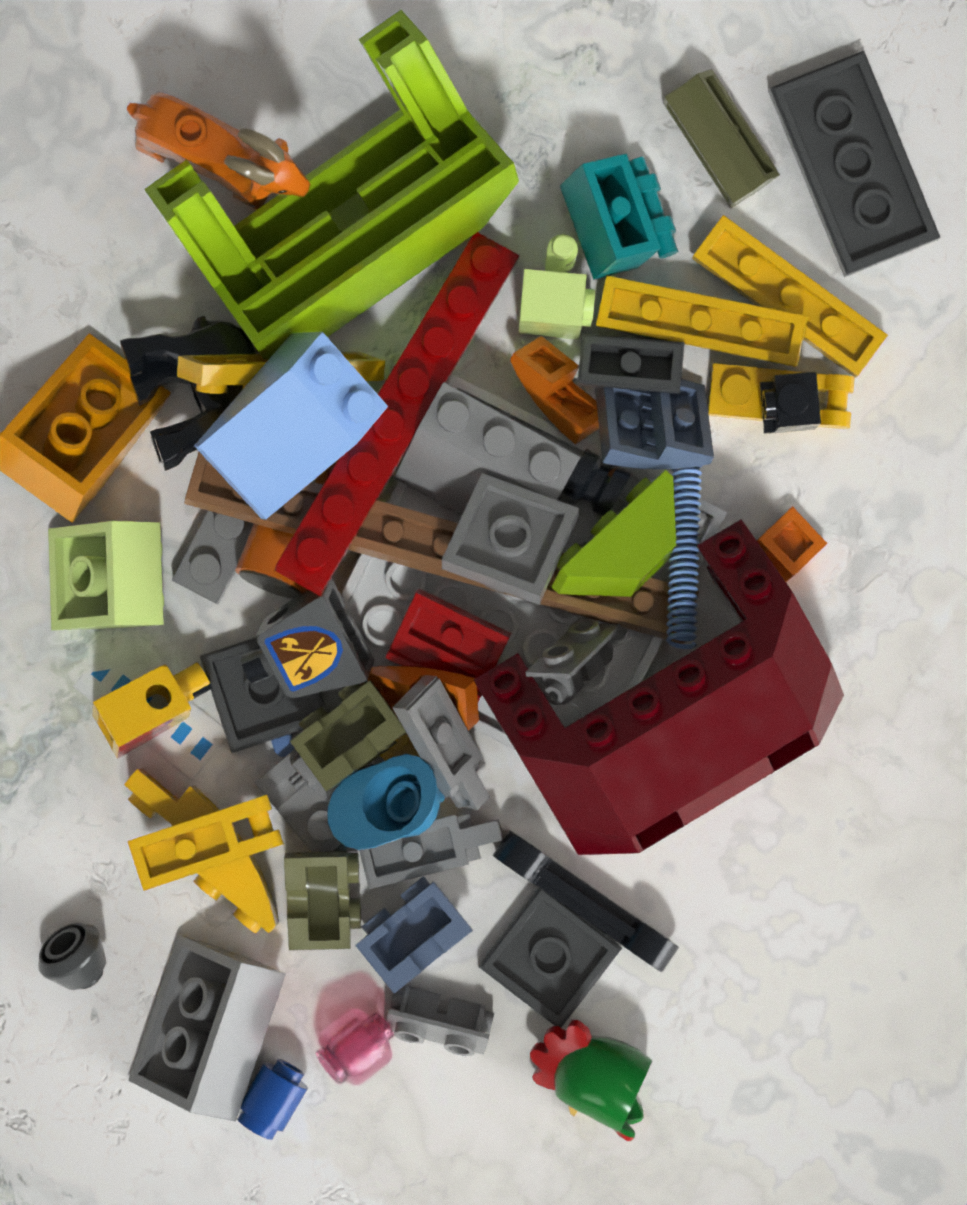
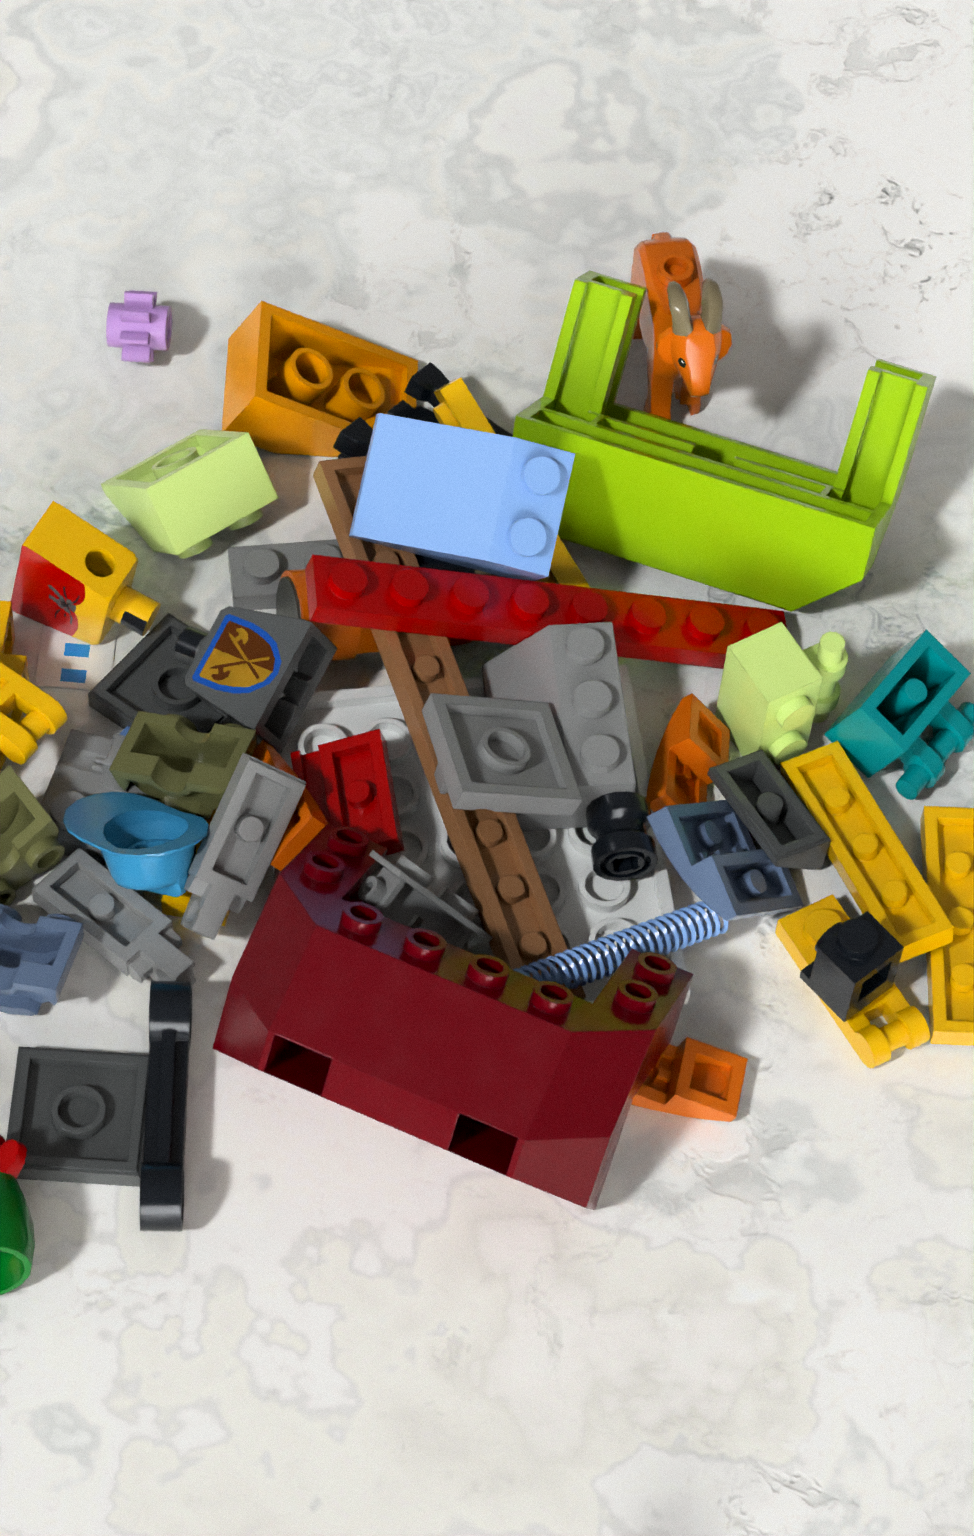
camera: 50 degrees right, 30 degrees down
lime slope [551,470,676,597] -> none

